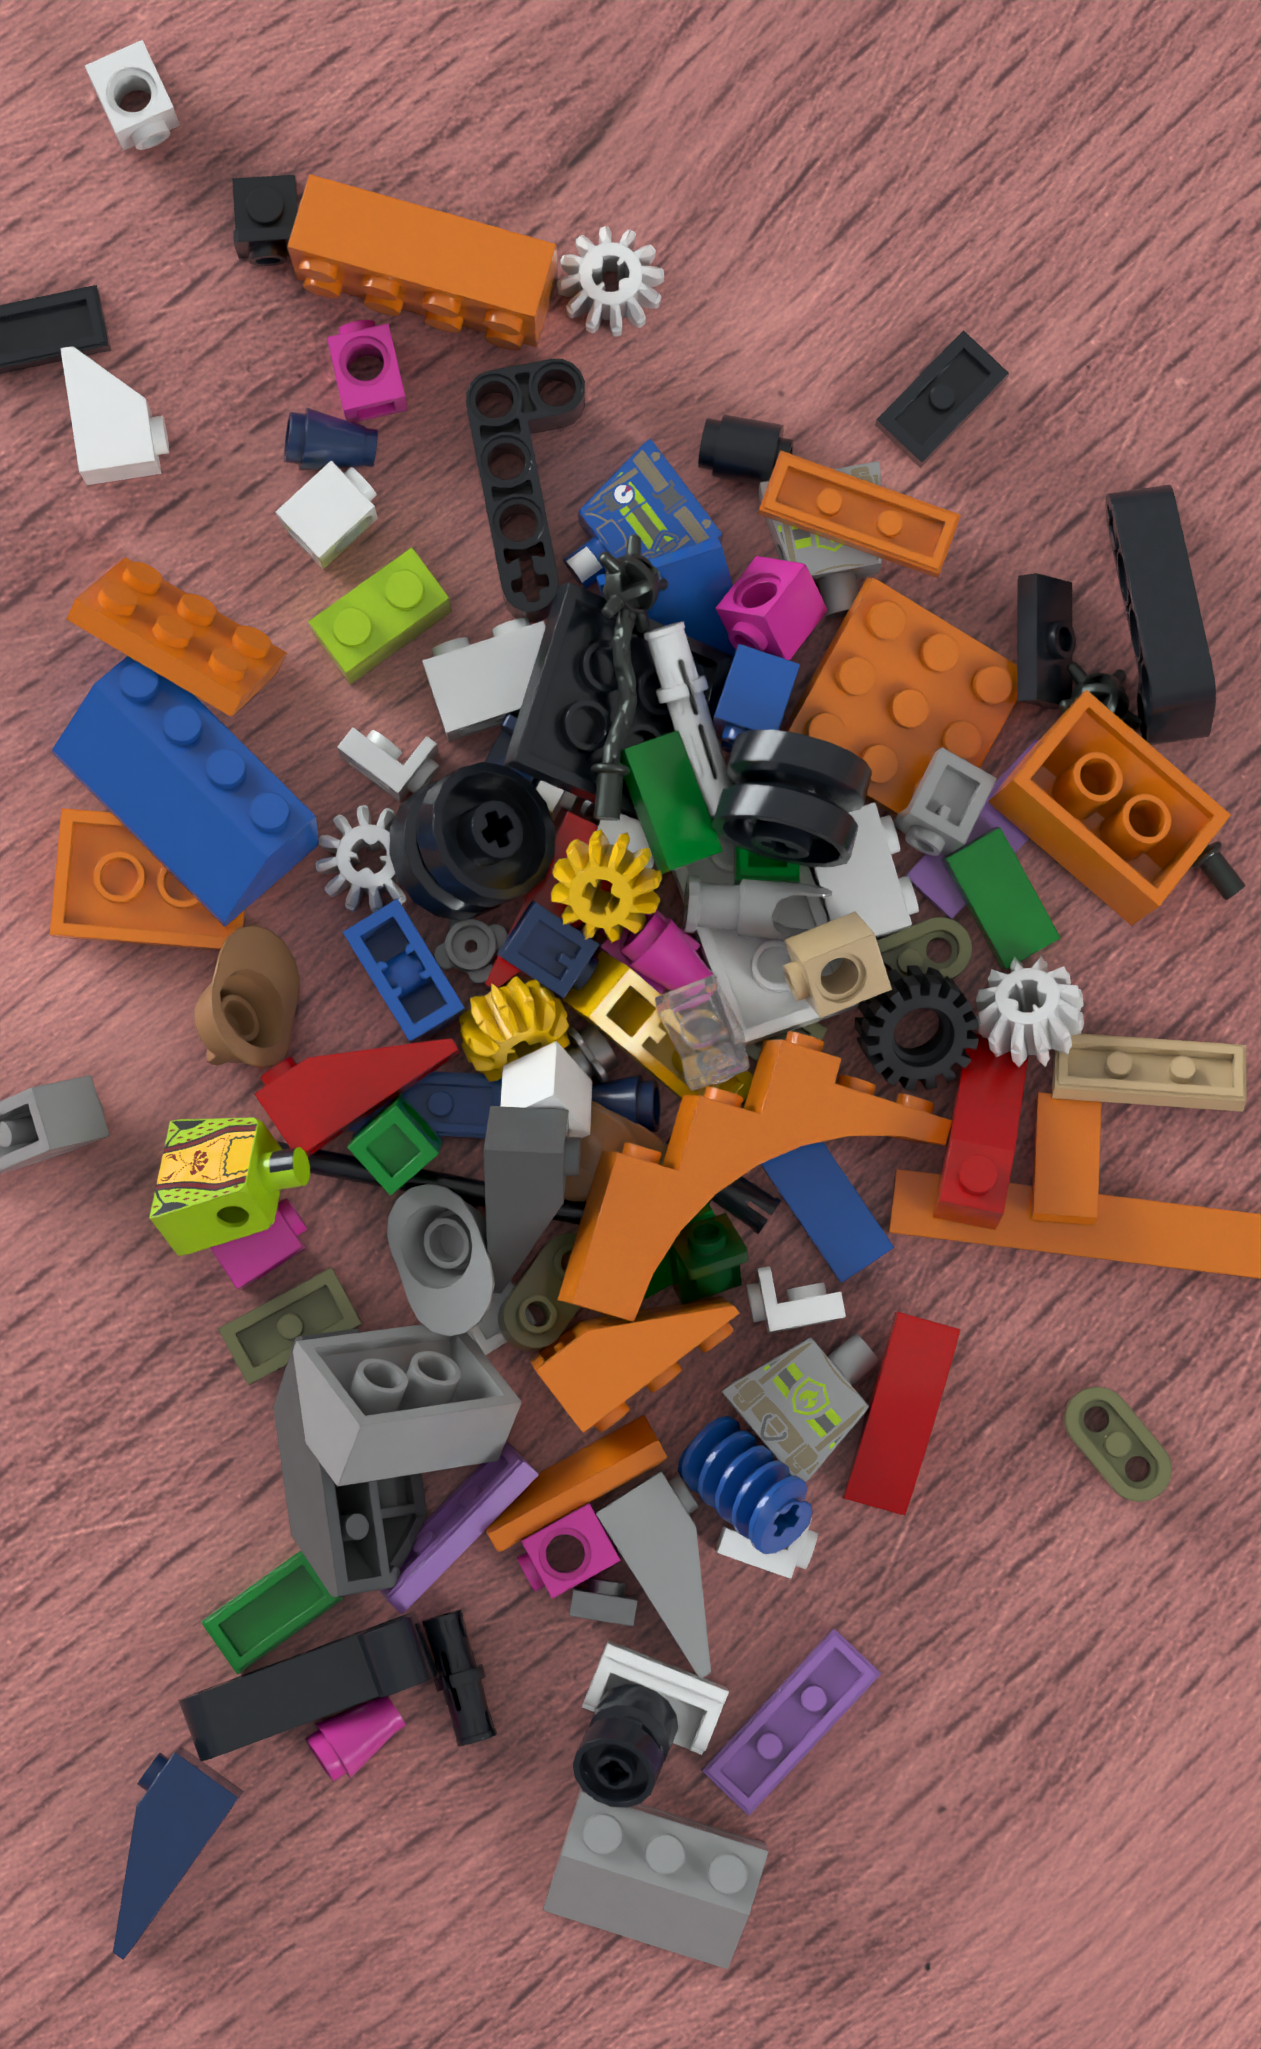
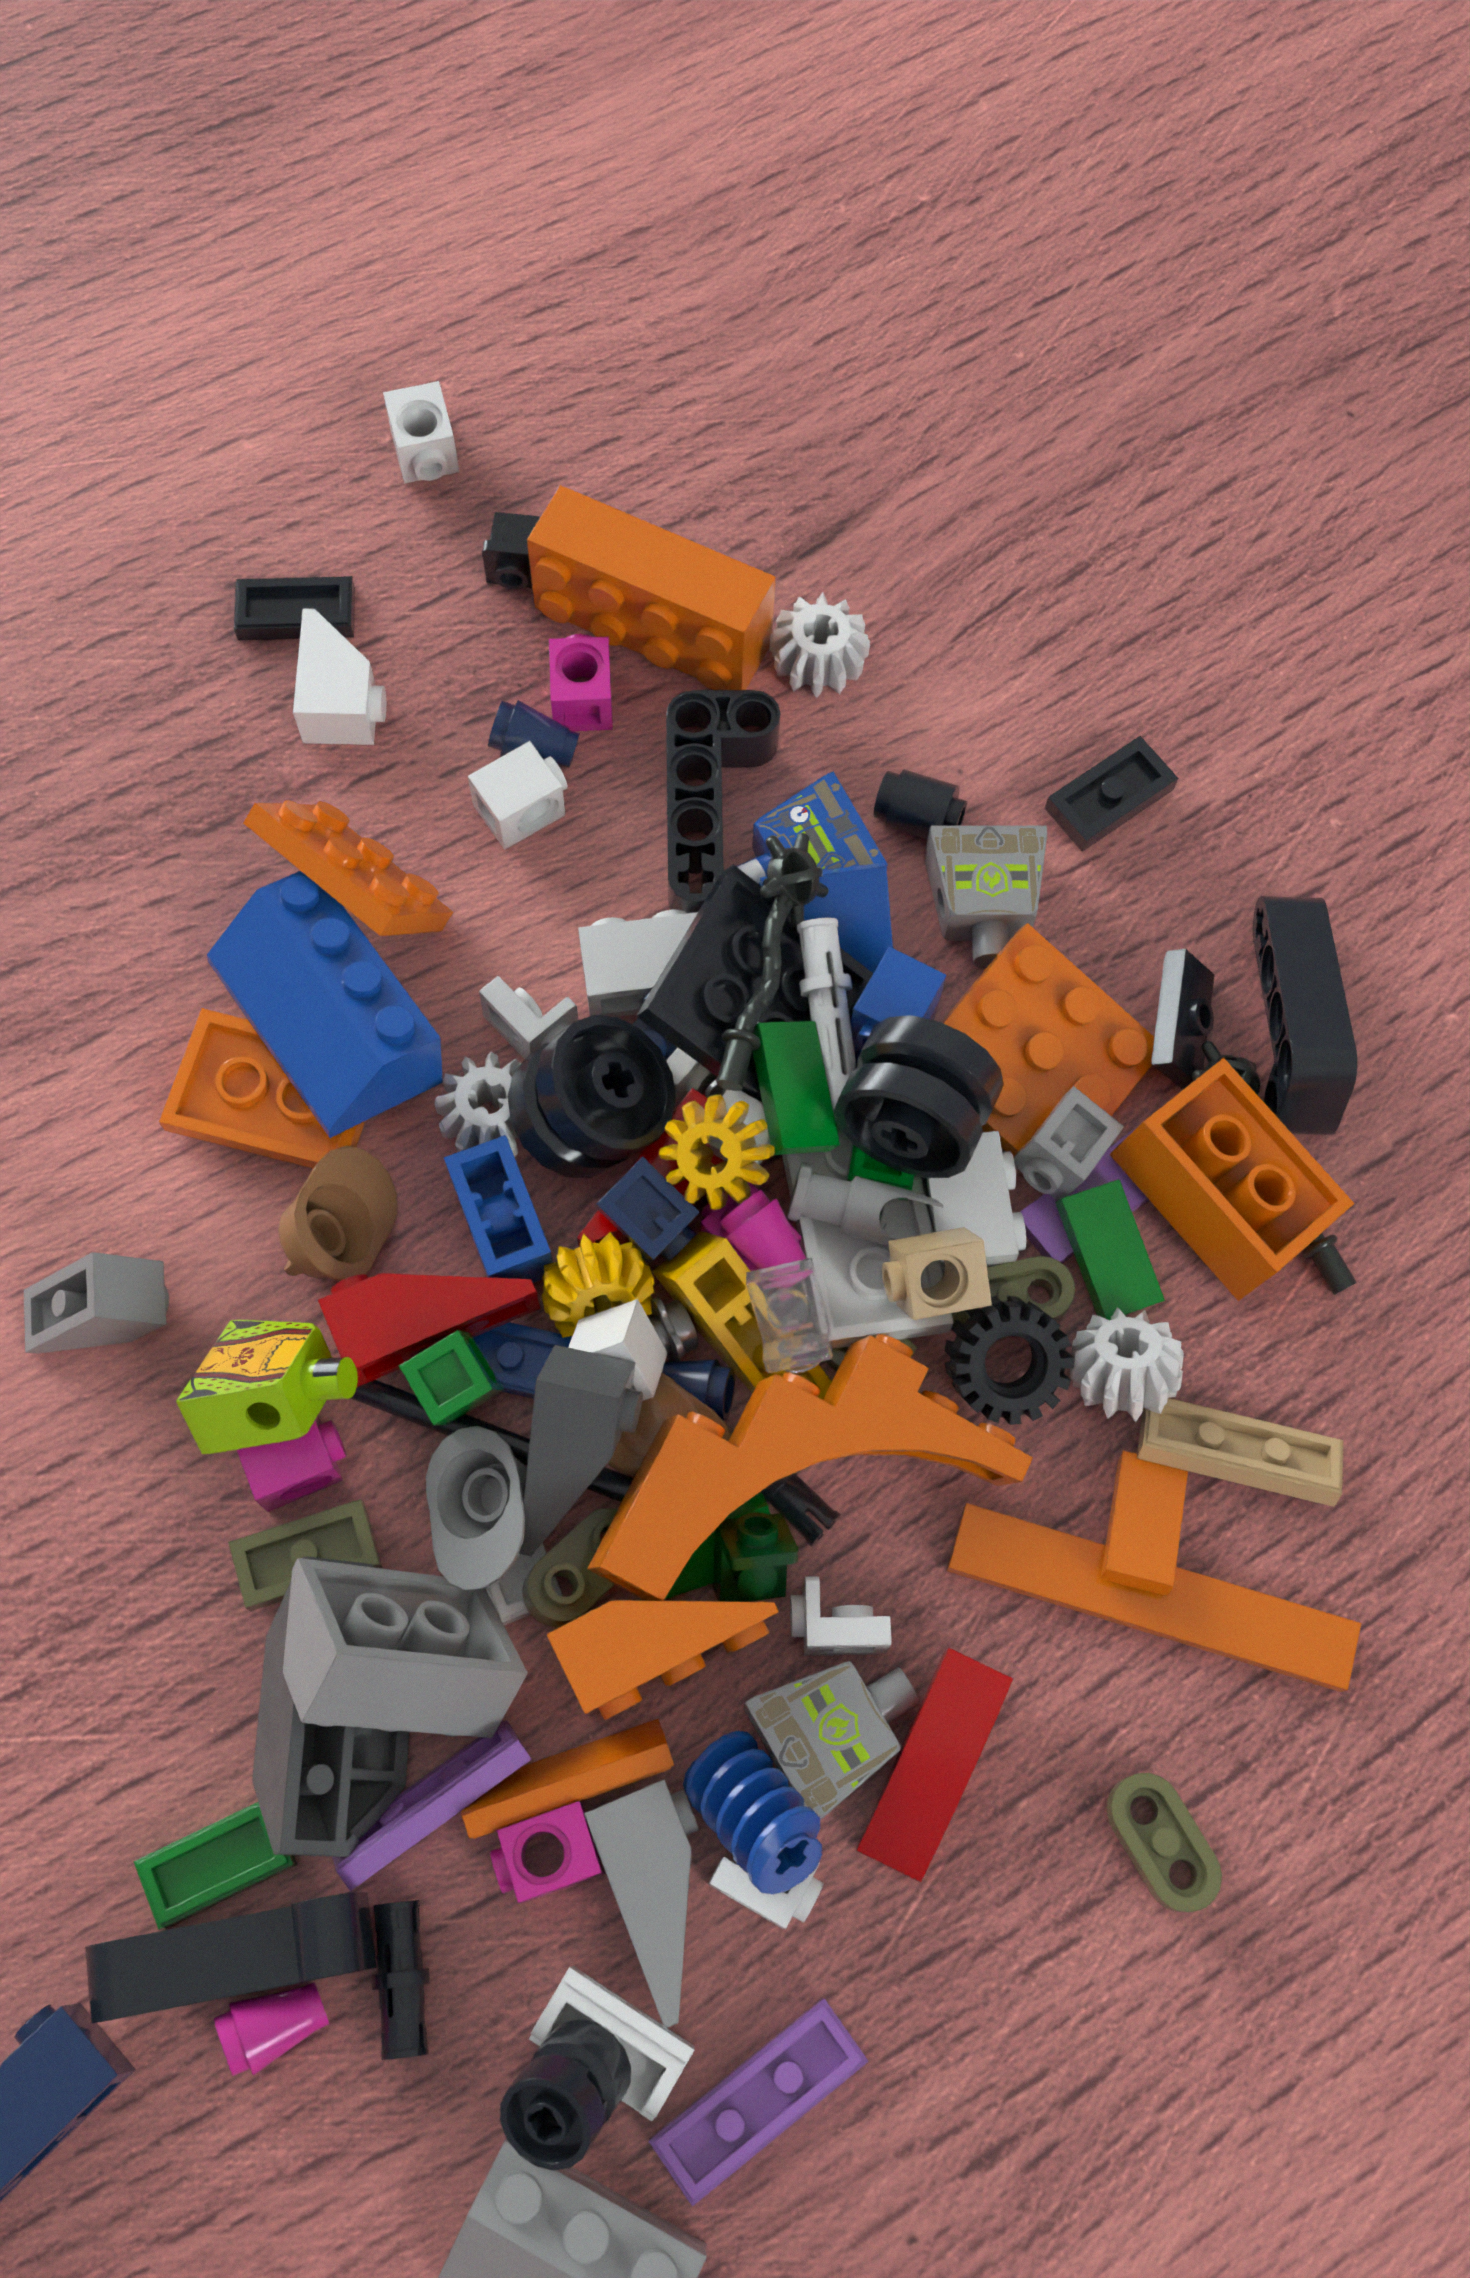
camera: 10 degrees right, 15 degrees down
lime brick [308,547,452,685] -> none
flat silver plate [434,917,508,983] -> none
flat silver plate [569,1578,638,1626] -> none
dark pink brick [715,556,828,660] -> none
orange tile [758,450,961,578] -> none
blue tile [760,1142,895,1284] -> none
red slope [933,1033,1029,1230] -> none

